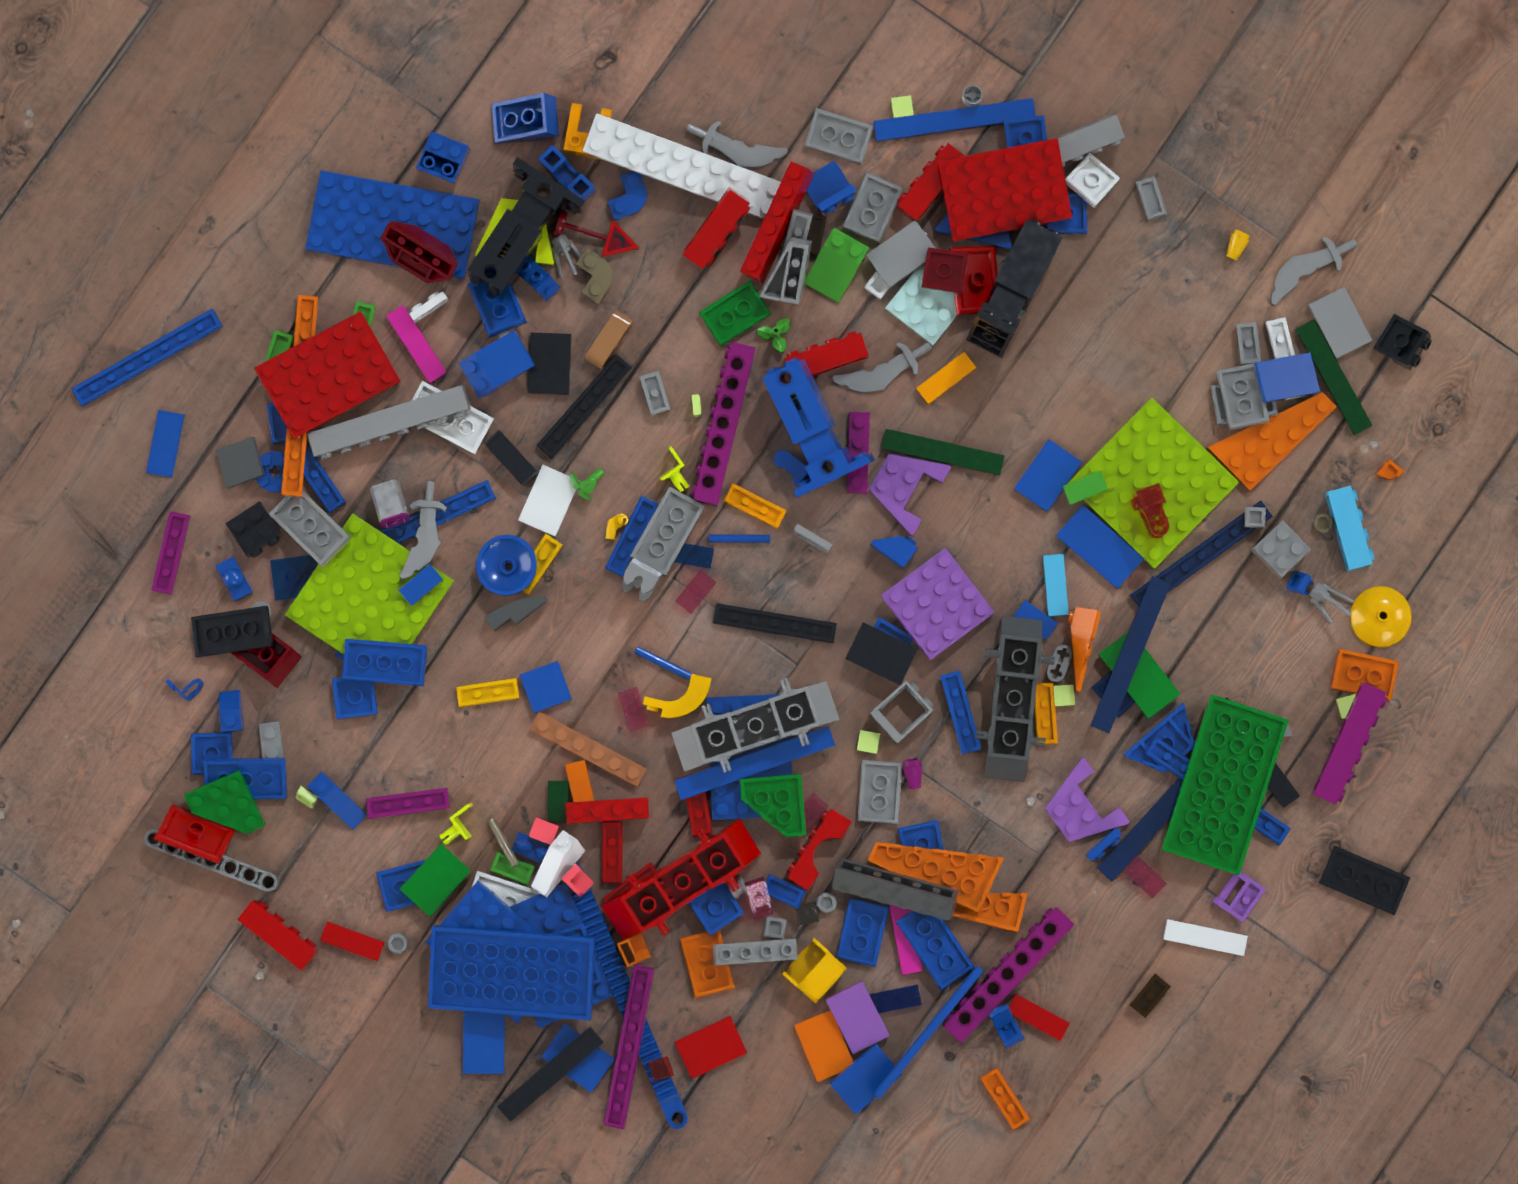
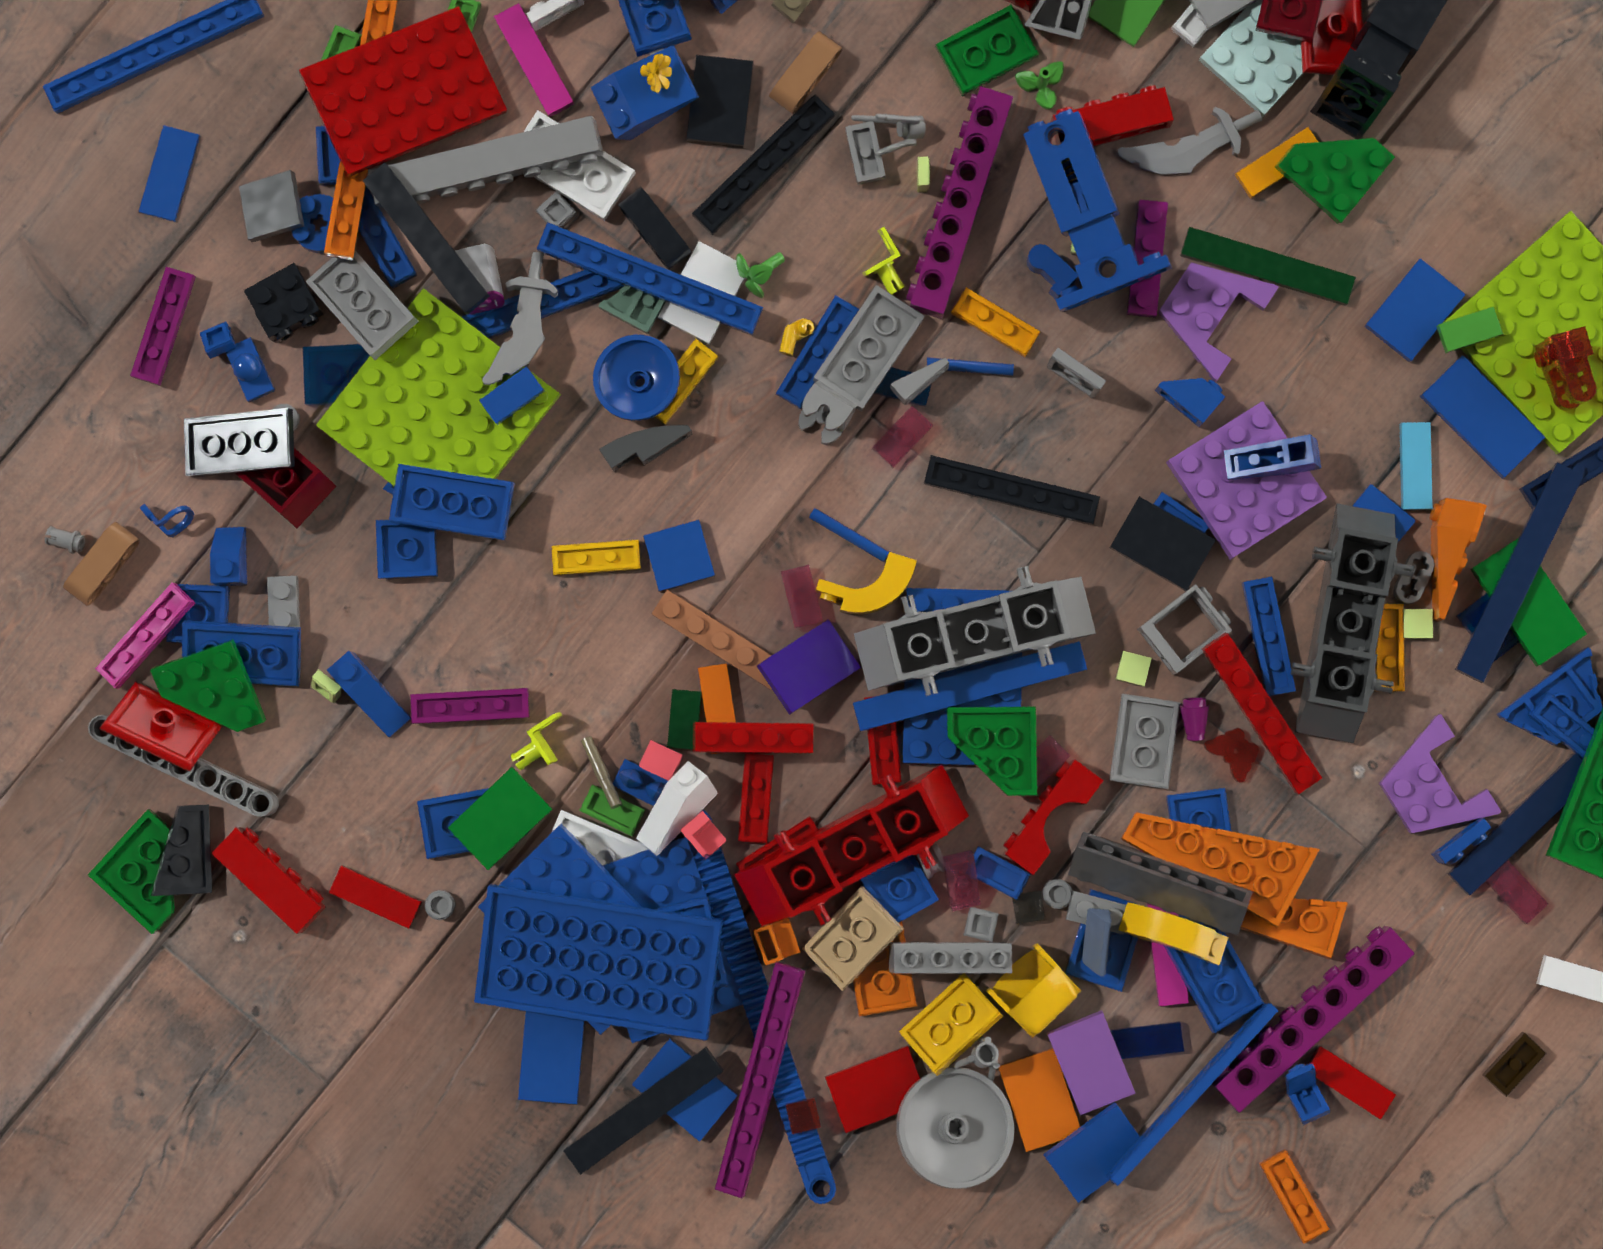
camera: 10 degrees right, 0 degrees up
none -> light grey pin [45,526,85,554]
none -> medium nougat beam [63,522,140,606]
none -> green plate [88,809,175,934]
none -> dark pink tile [95,582,195,689]
none -> black wing [151,804,212,896]
none -> blue tile [200,321,237,359]
none -> black tile [363,162,490,315]
none -> light grey tile [536,191,577,228]
none -> blue tile [537,222,763,335]
none -> sand green wing [598,286,666,335]
none -> yellow plant [640,54,672,93]
none -> dark purple tile [757,619,861,715]
none -> tan tile [802,886,904,991]
none -> light grey plant [851,114,926,156]
none -> light grey slope [890,358,949,405]
none -> light grey dish [896,1067,1014,1189]
none -> yellow tile [899,973,1003,1076]
none -> light grey plant [947,1036,1000,1081]
none -> light grey plate [1066,891,1126,935]
none -> sand blue slope [1082,908,1111,977]
none -> yellow arch [1118,902,1229,966]
none -> red plate [1202,632,1322,795]
none -> clear red animal [1203,728,1259,783]
none -> blue slope [1224,434,1322,480]
none -> green plate [1275,138,1395,224]

